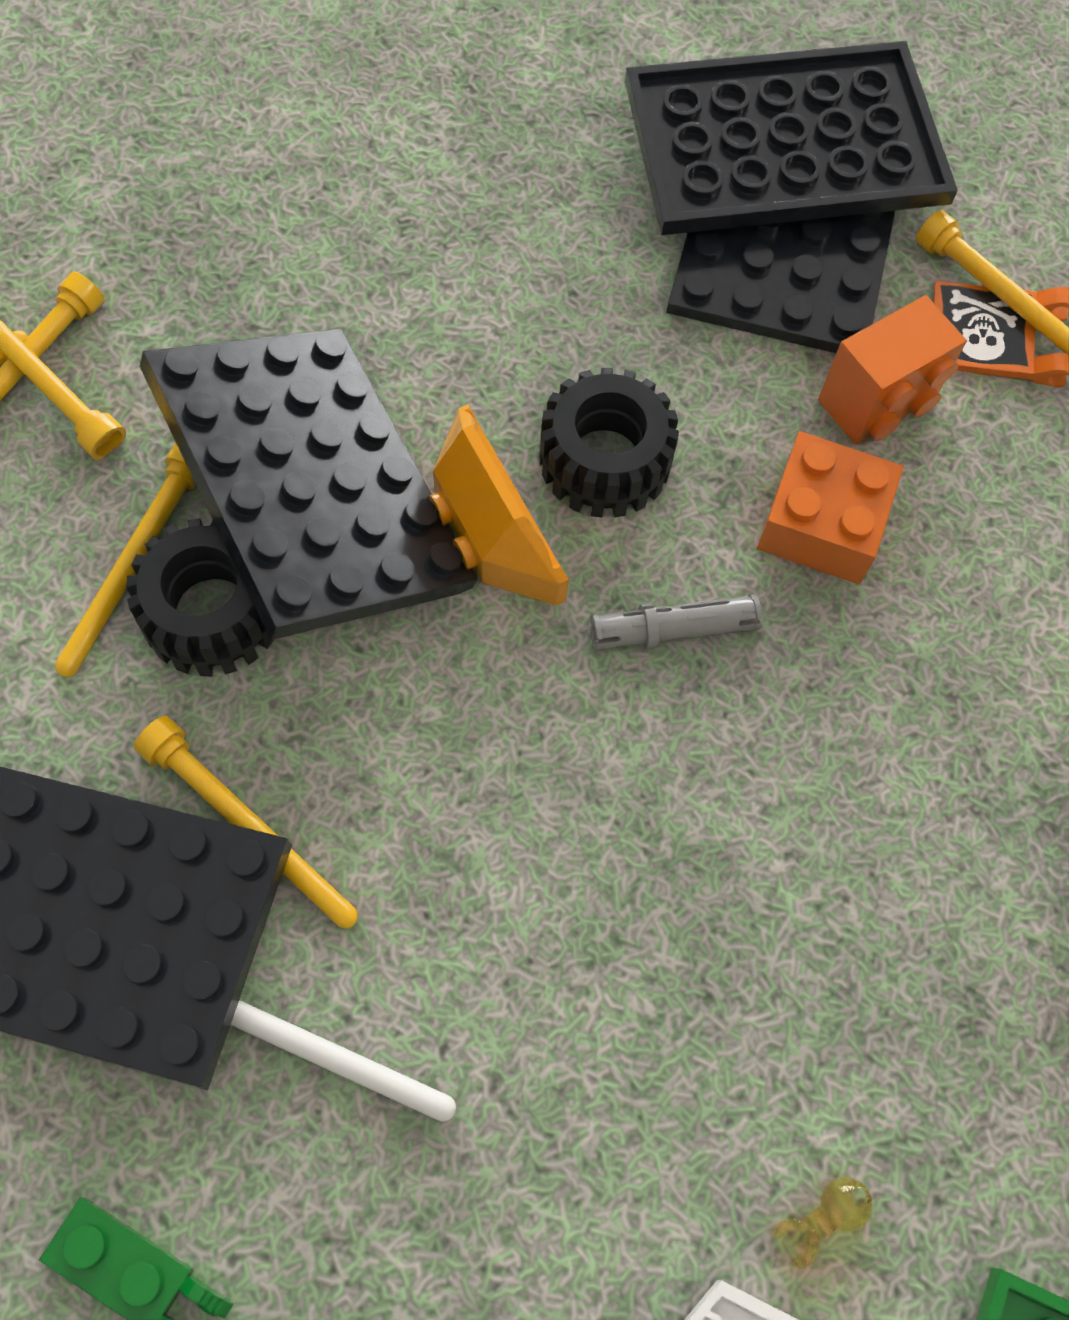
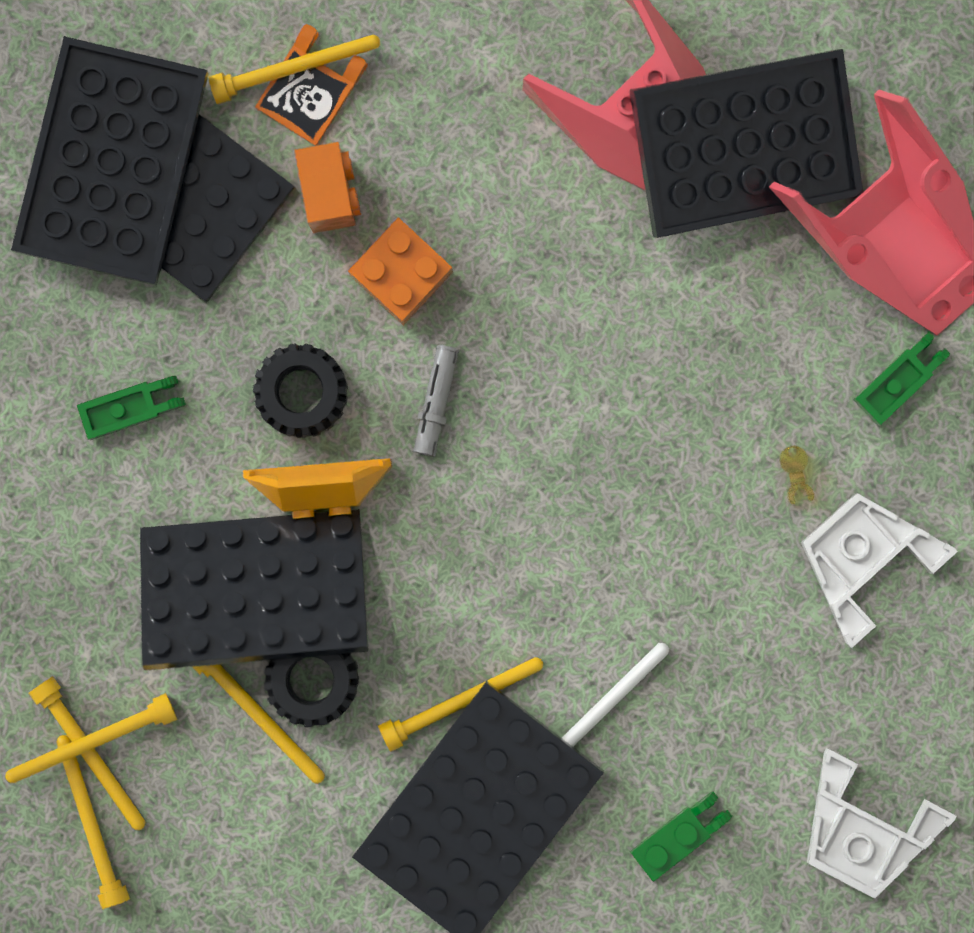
camera: 65 degrees left, 20 degrees up
none -> green hinge [77,376,186,440]

